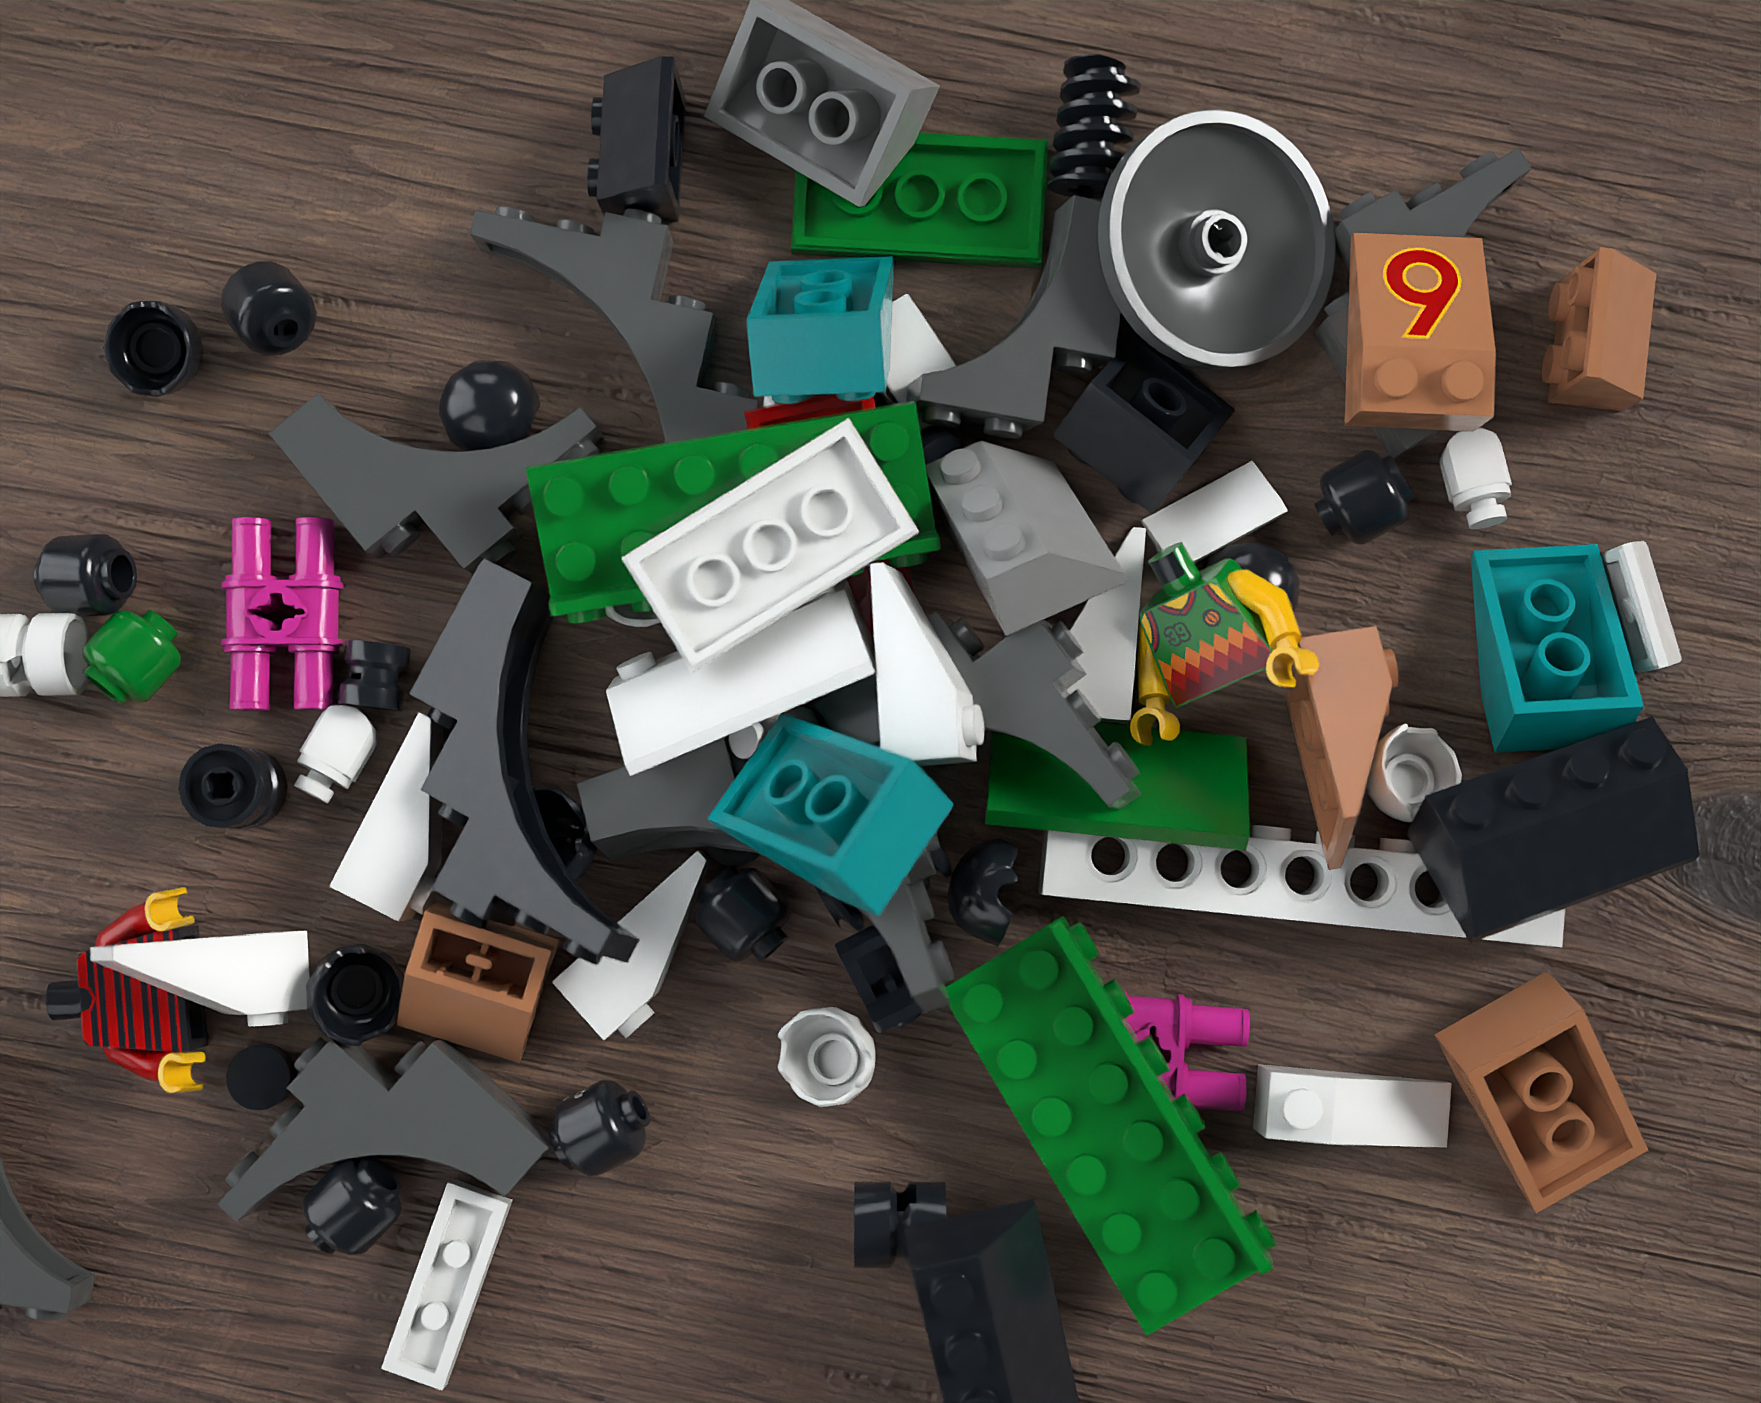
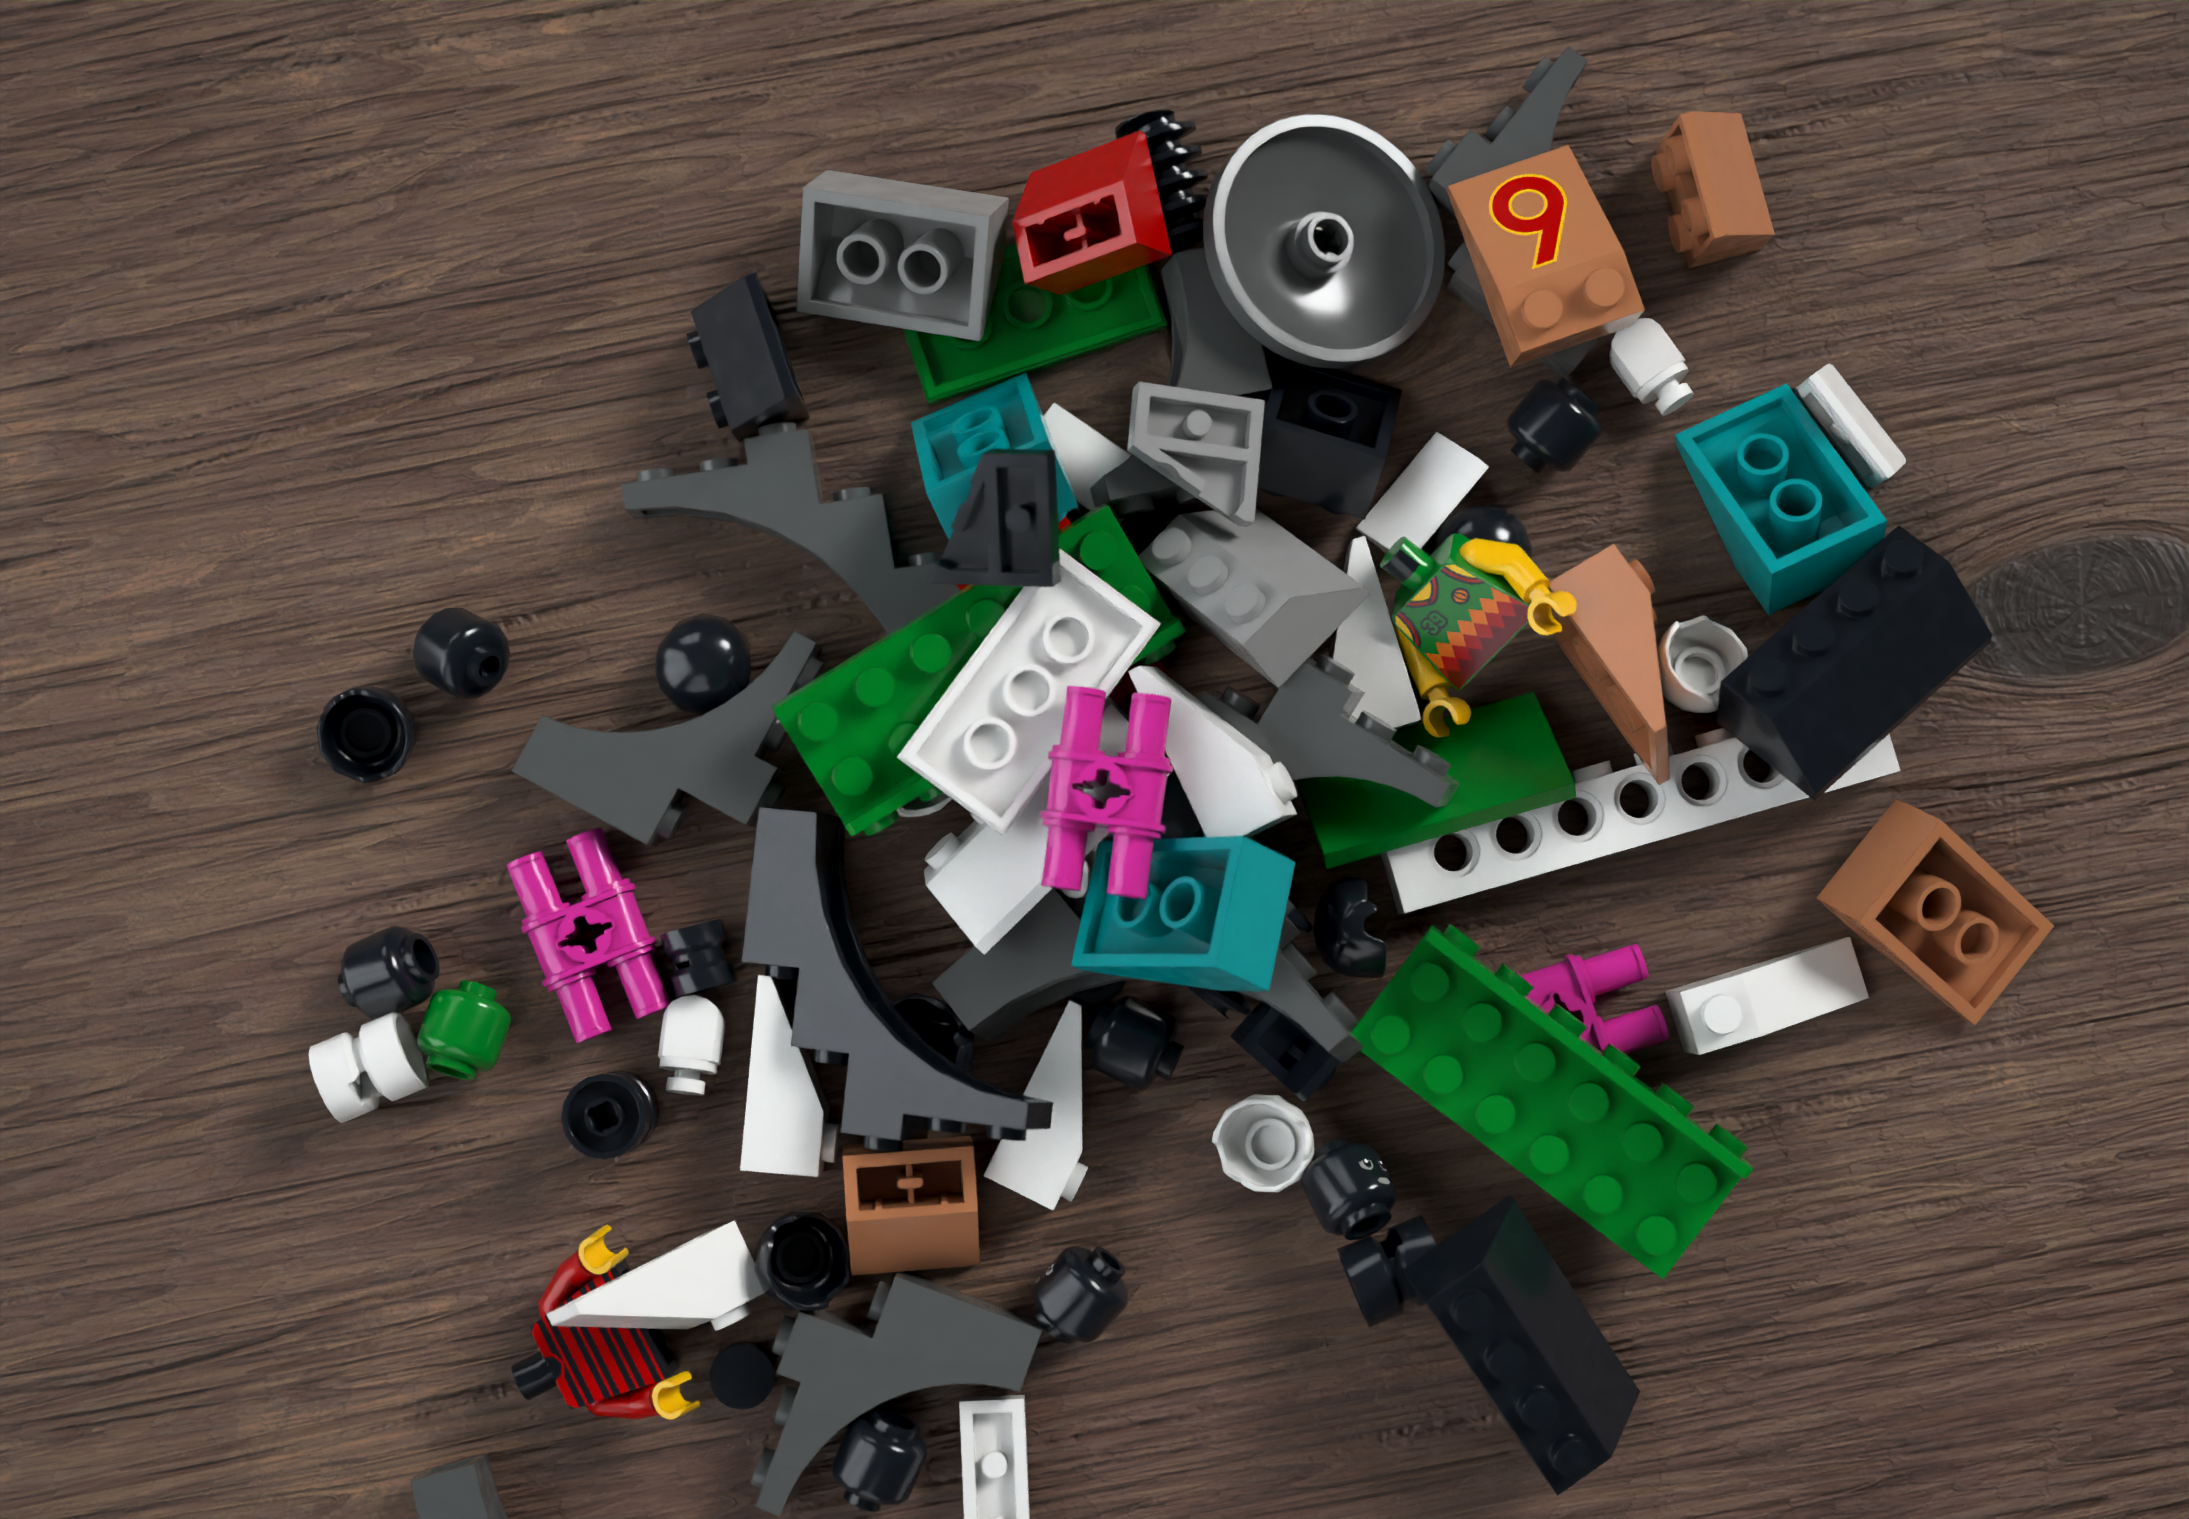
camera: 25 degrees left, 0 degrees up
none -> black wing [931,449,1061,587]
none -> red slope [1012,131,1172,295]
none -> dark pink pin [1040,686,1173,899]
none -> light grey wing [1127,382,1265,527]
none -> black head [1301,1139,1397,1241]

